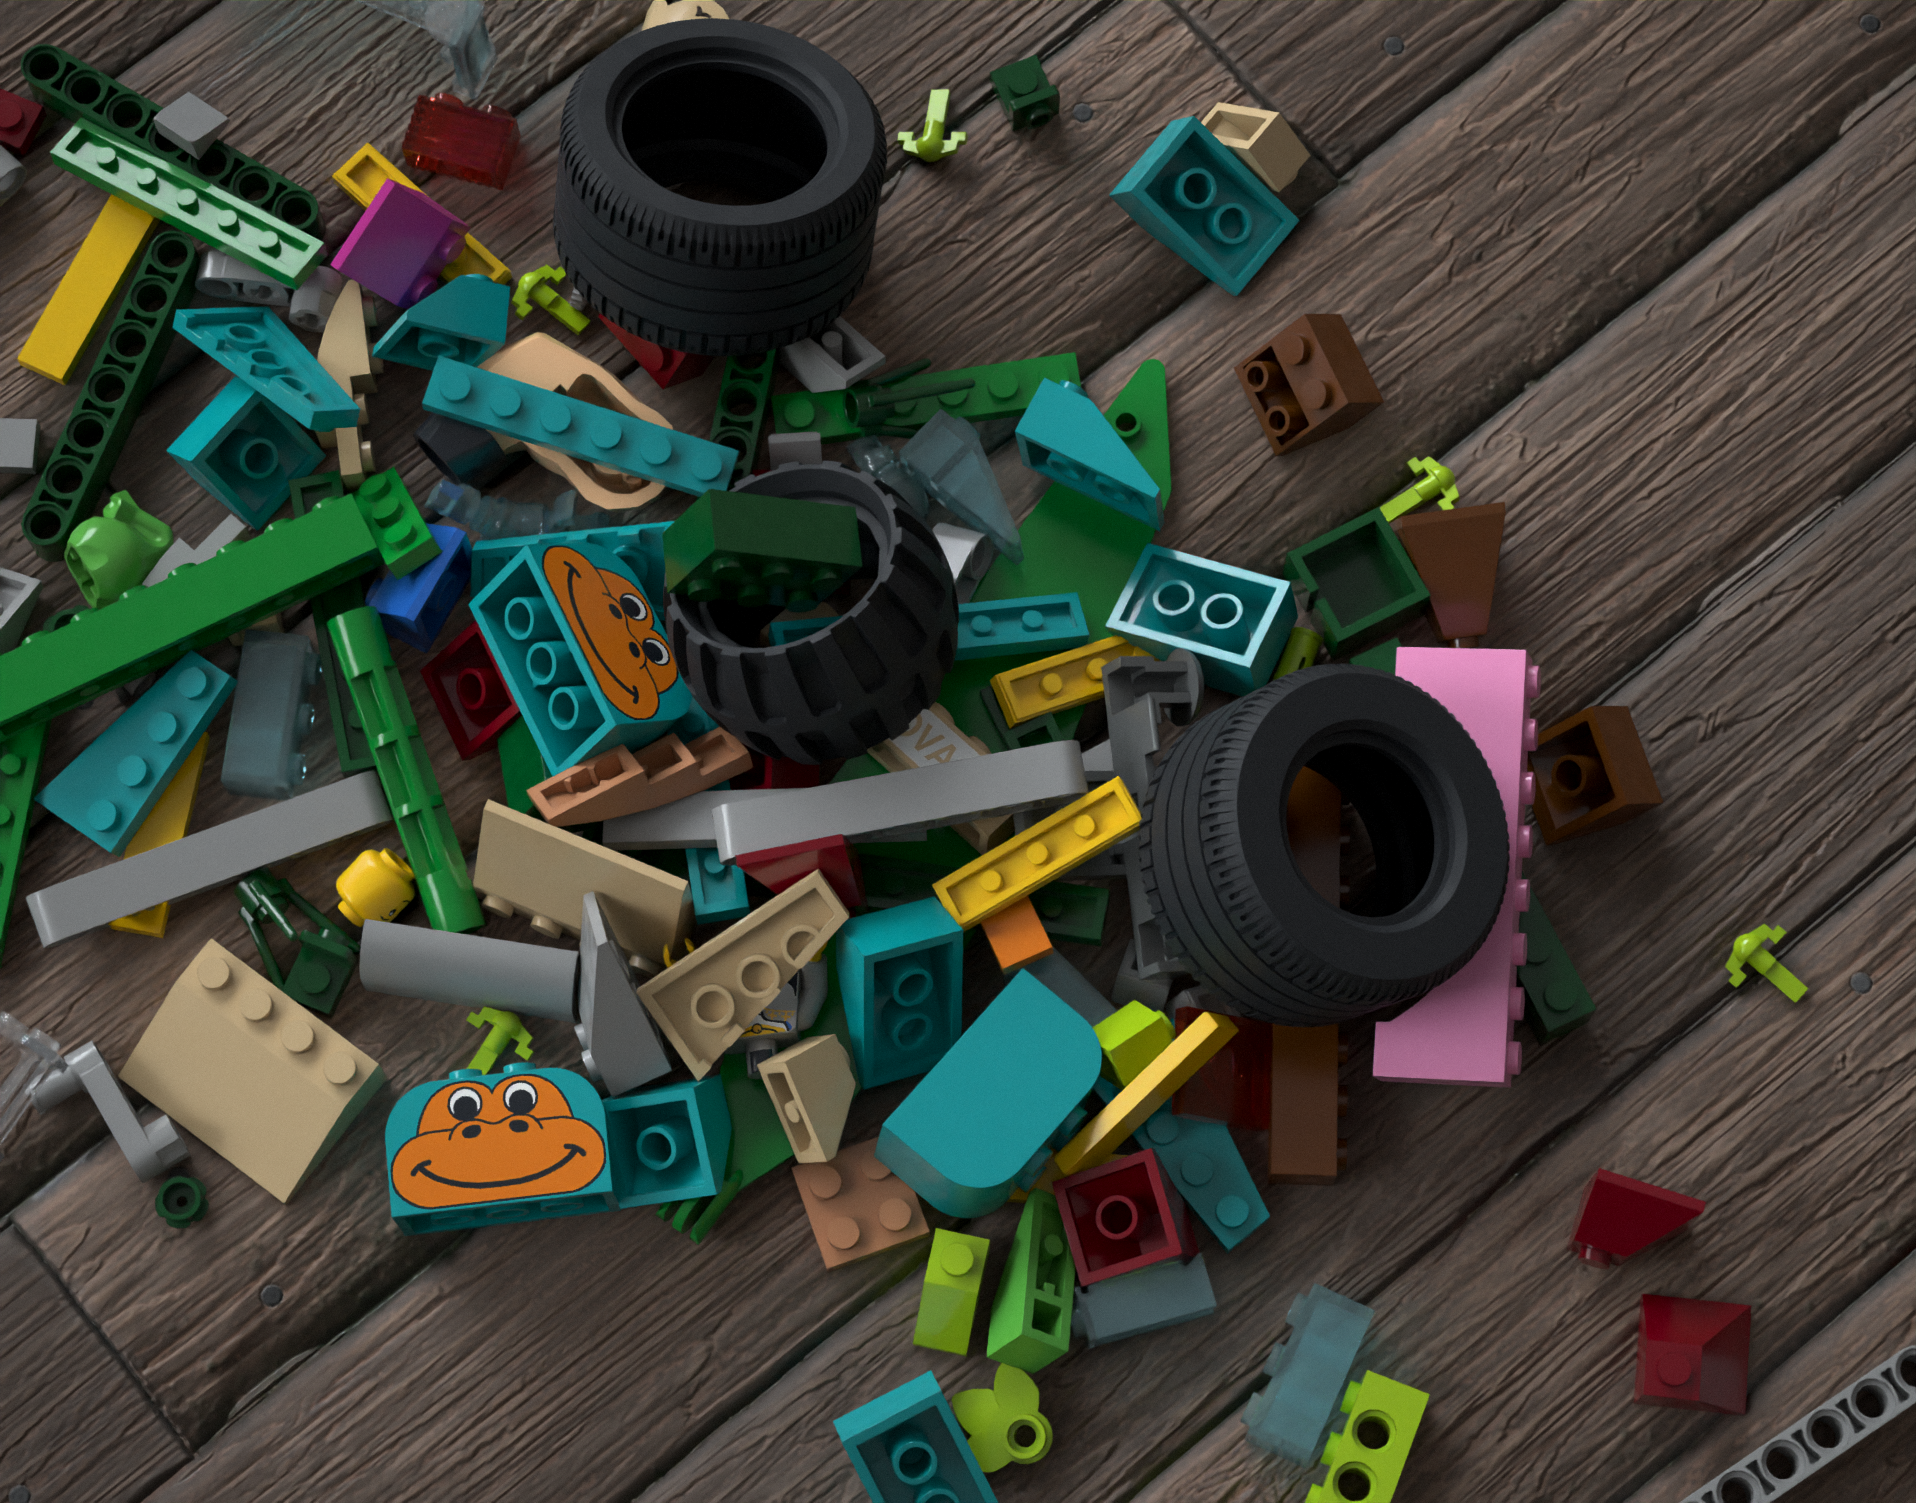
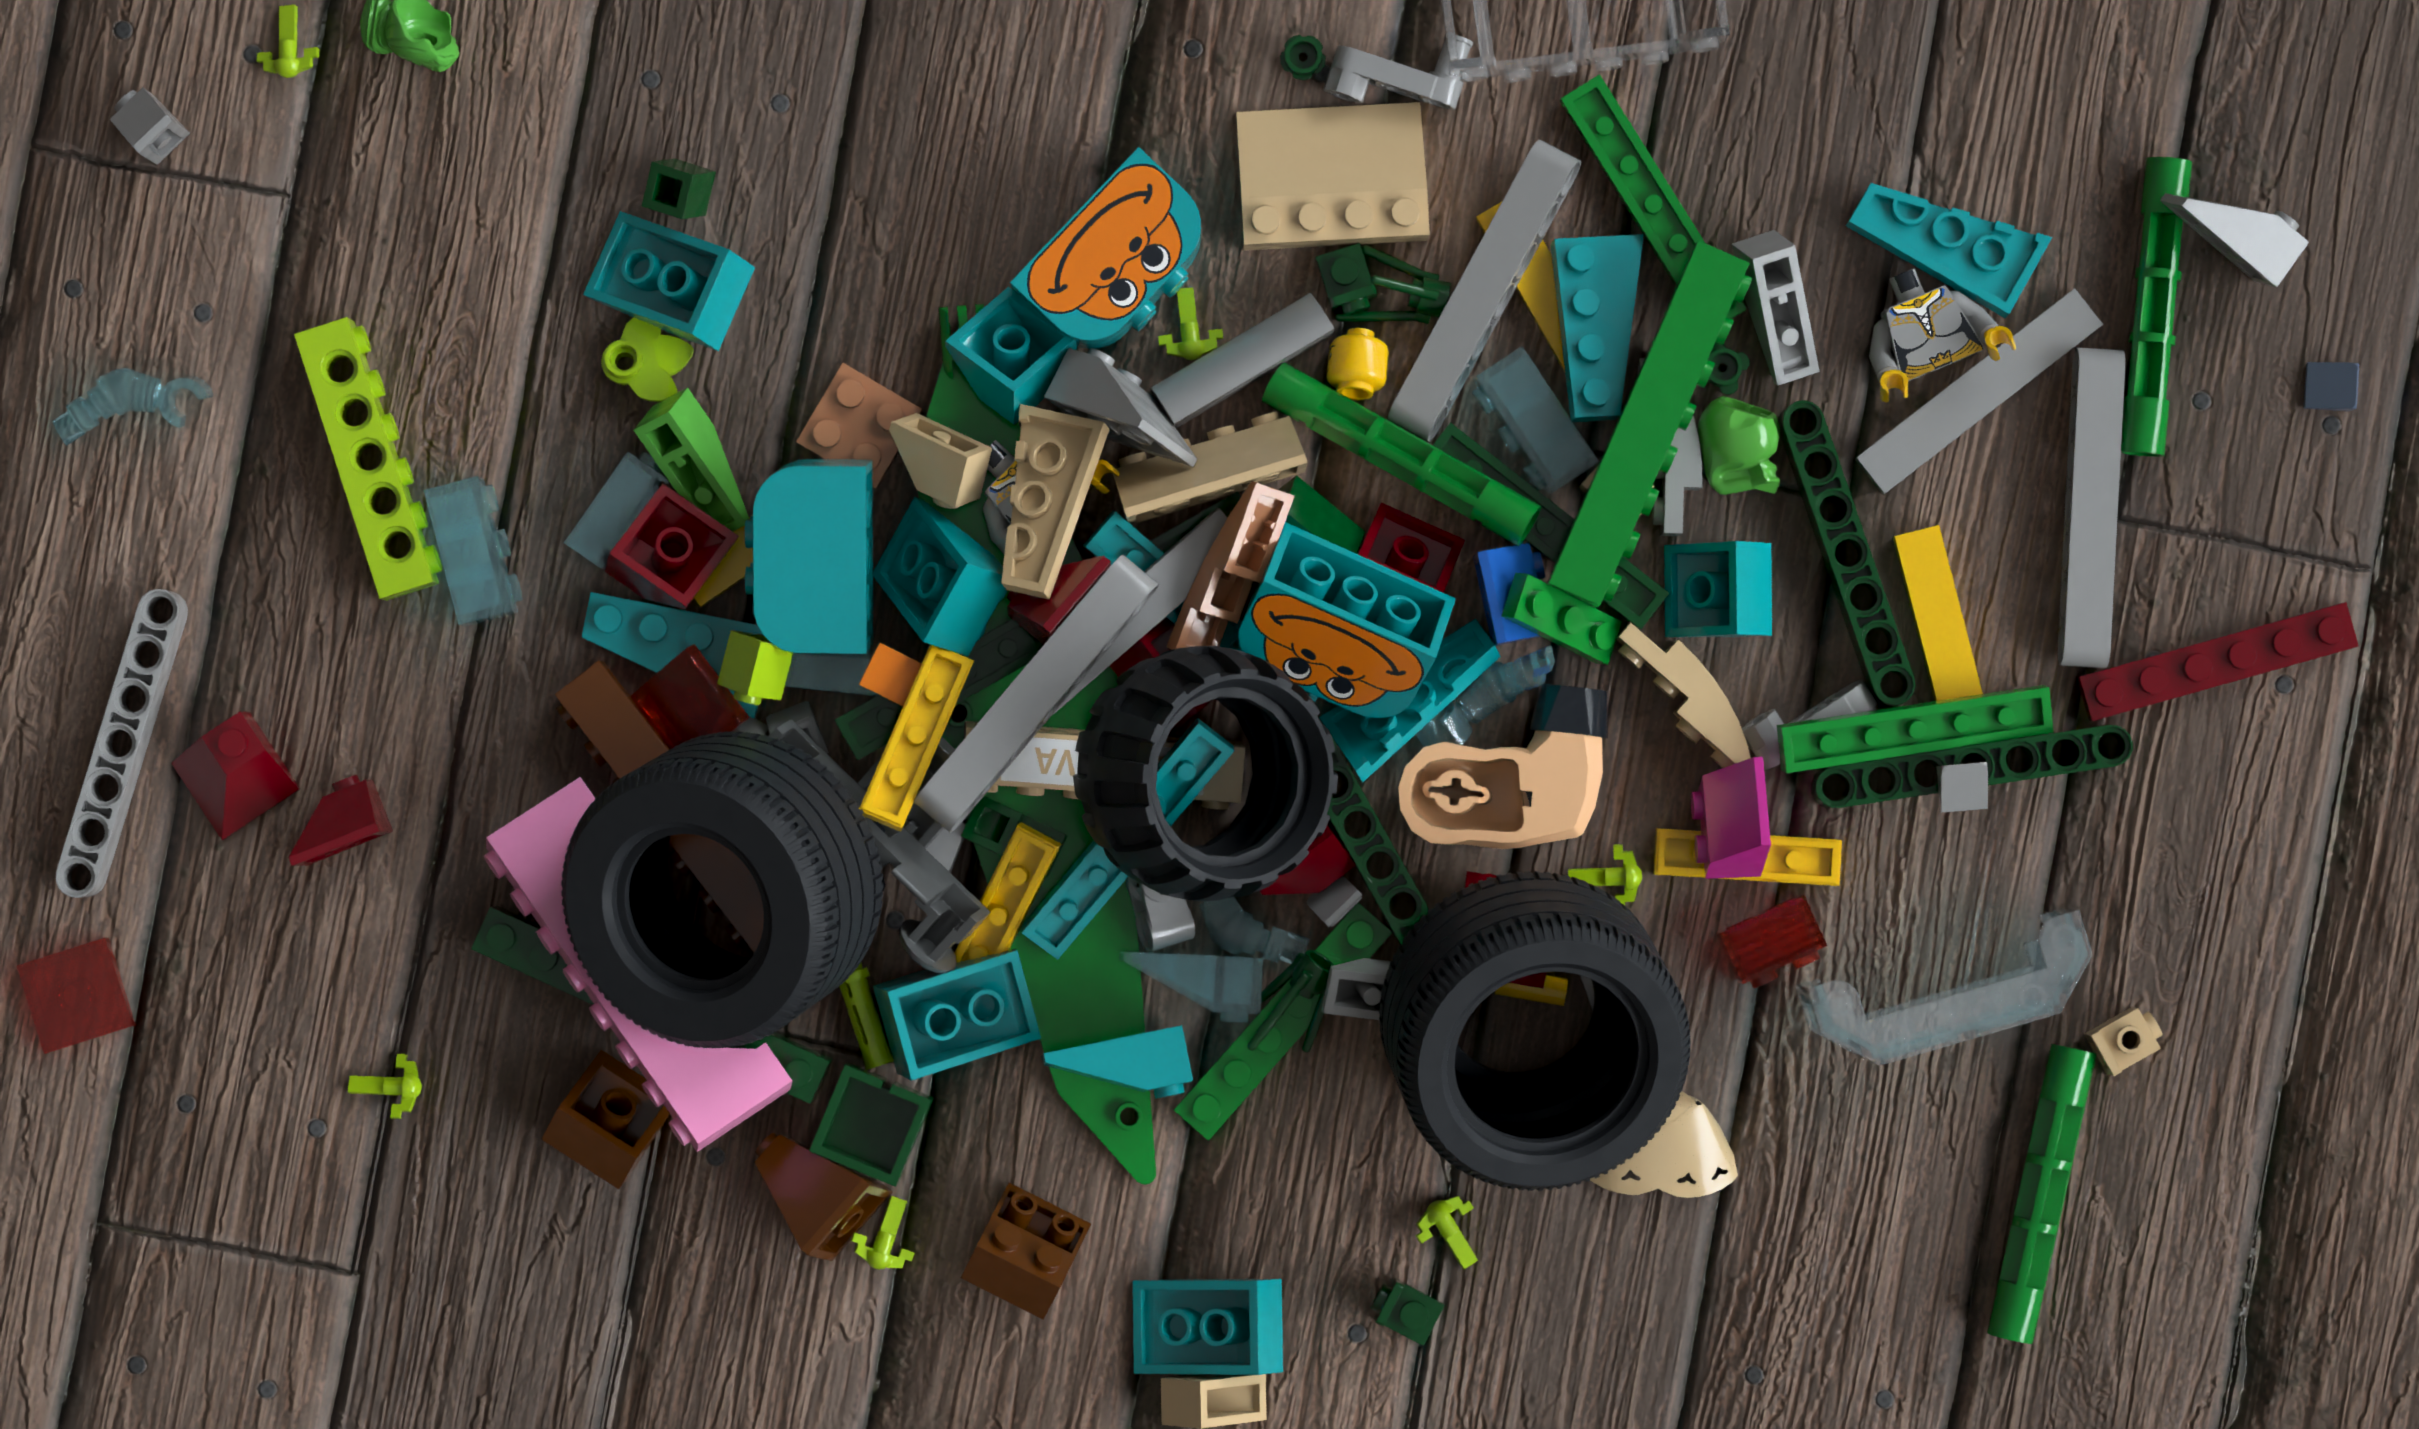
camera: 135 degrees right, 15 degrees up
teal wing [172,306,360,432] -> none
teal slope [372,274,510,371] -> none
teal plate [422,356,739,497] -> none
dark green brick [662,489,862,613] -> none
lime slope [913,1228,990,1357] -> none
yellow tile [1053,1012,1239,1175] -> none

